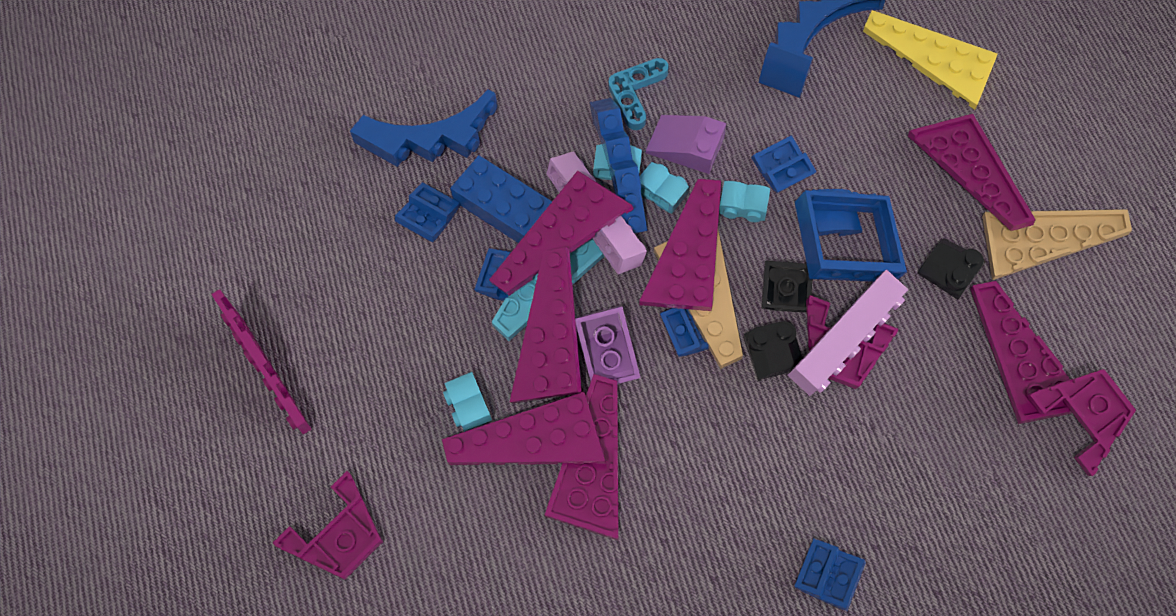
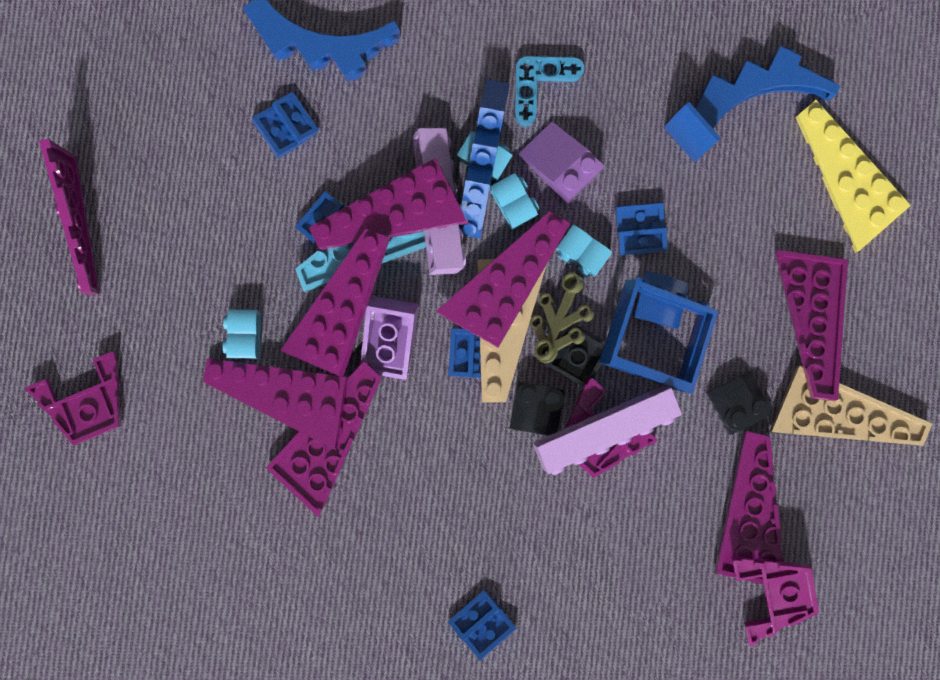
camera: 15 degrees right, 20 degrees up
blue brick [450,155,552,243] -> none
none -> olive plant [530,273,594,363]

